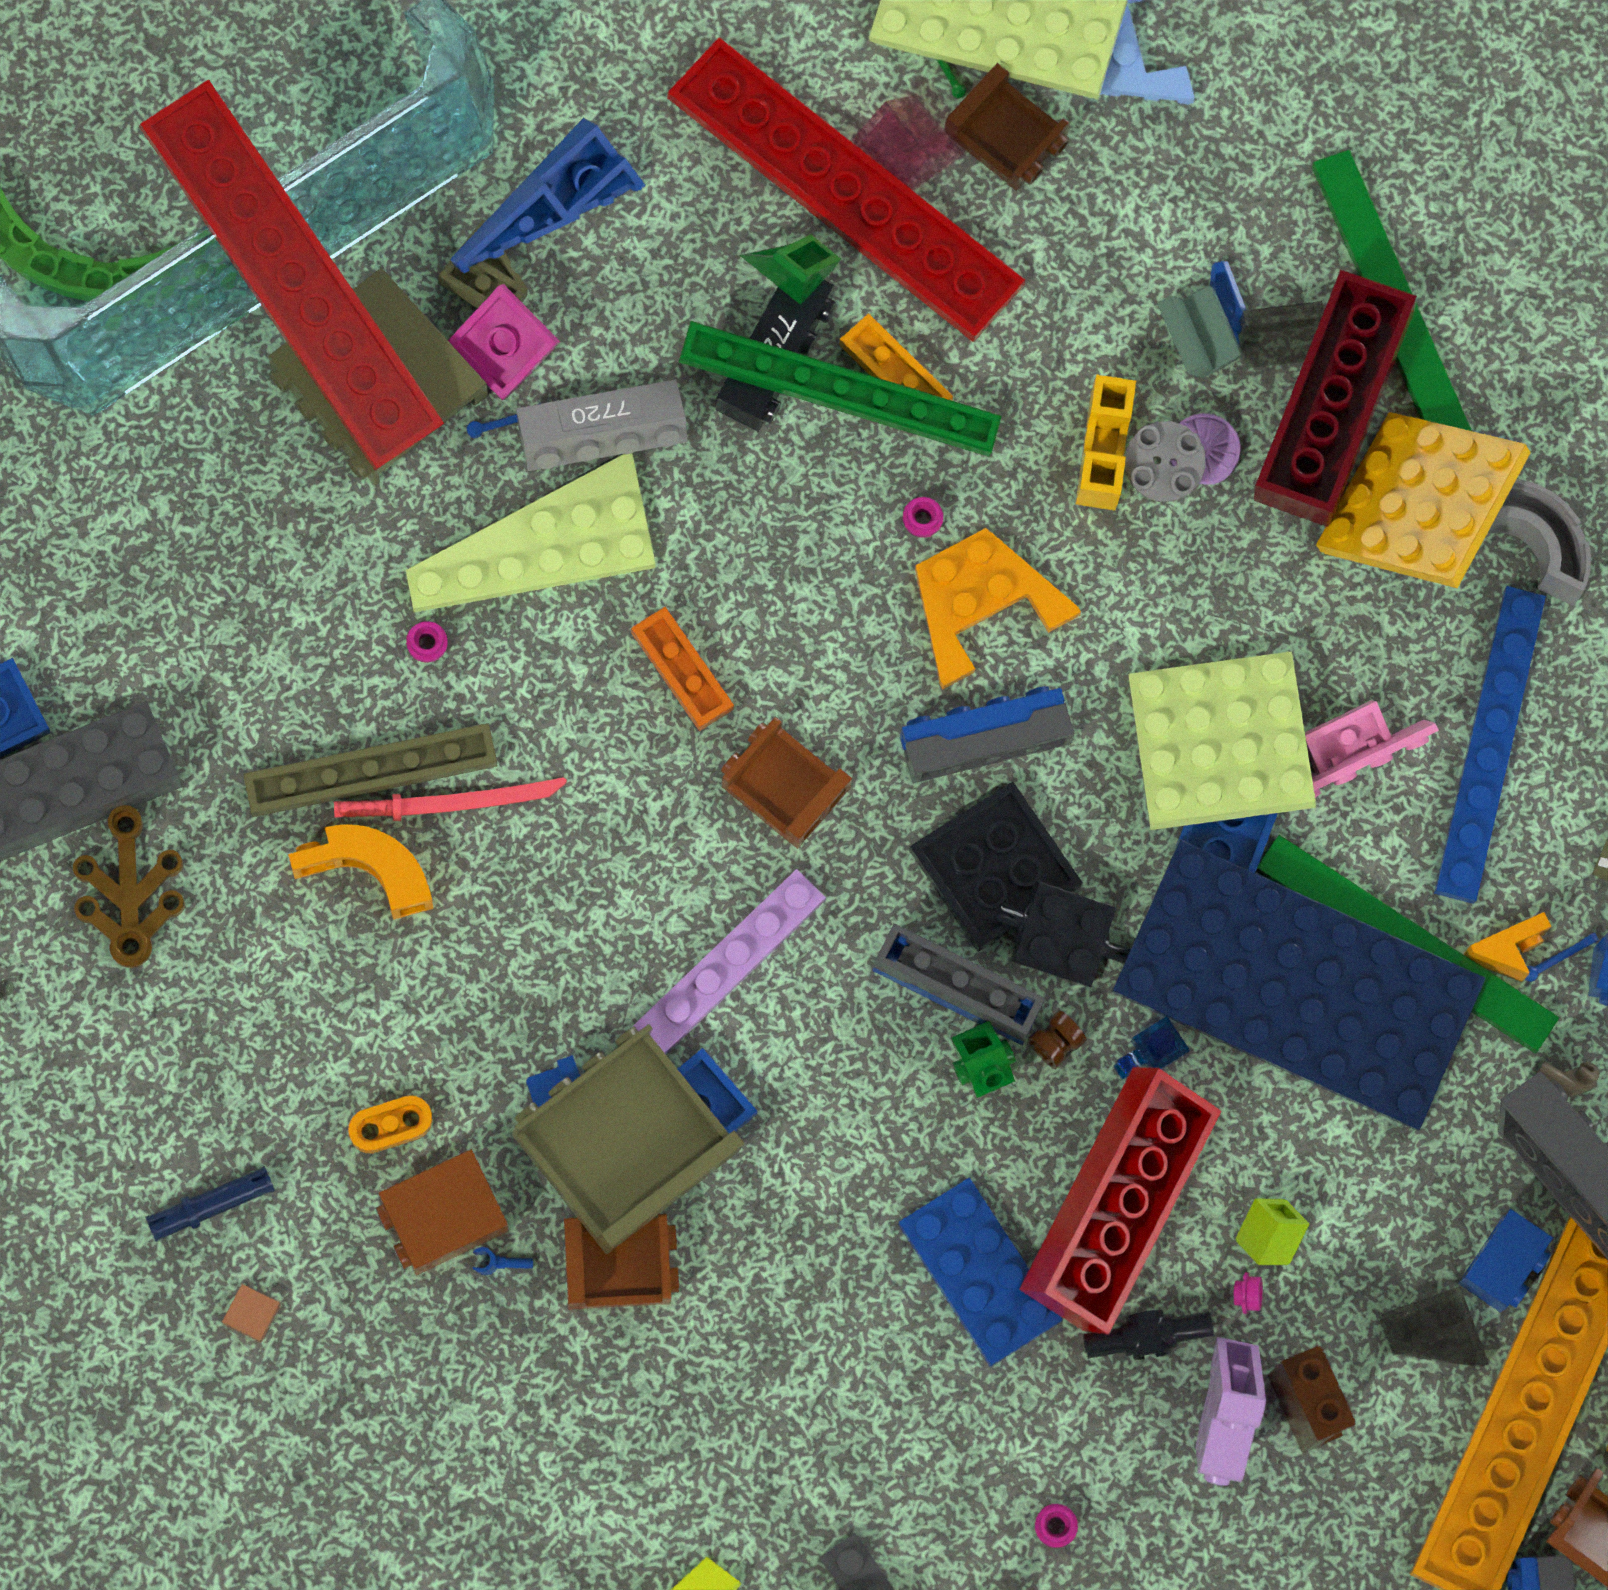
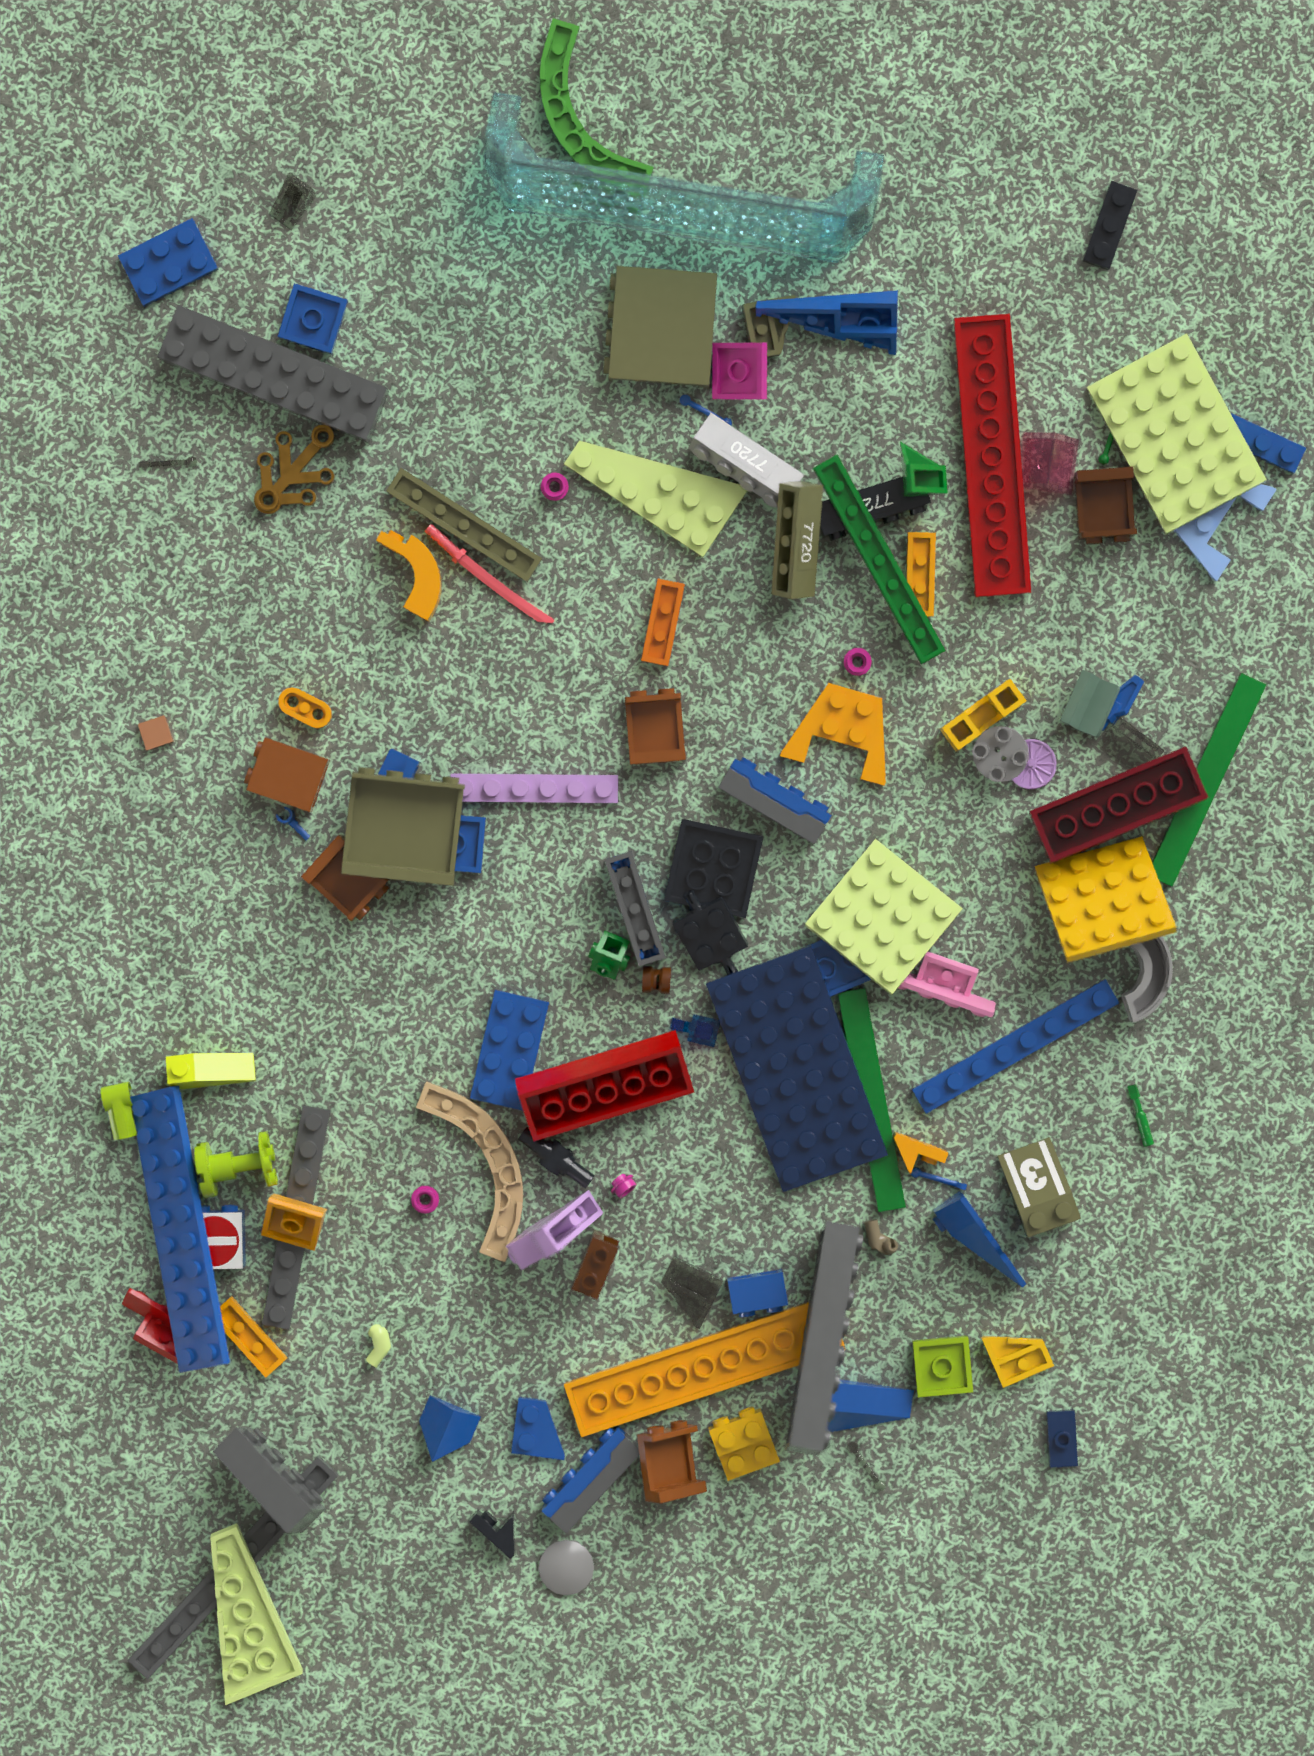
camera: 55 degrees right, 15 degrees up
red plate [139,79,444,471] -> none
dark blue pin [145,1166,275,1242] -> none
lime panel [1236,1198,1309,1265] -> none
none -> tan plate [416,1081,523,1262]
none -> olive brick [771,481,823,599]

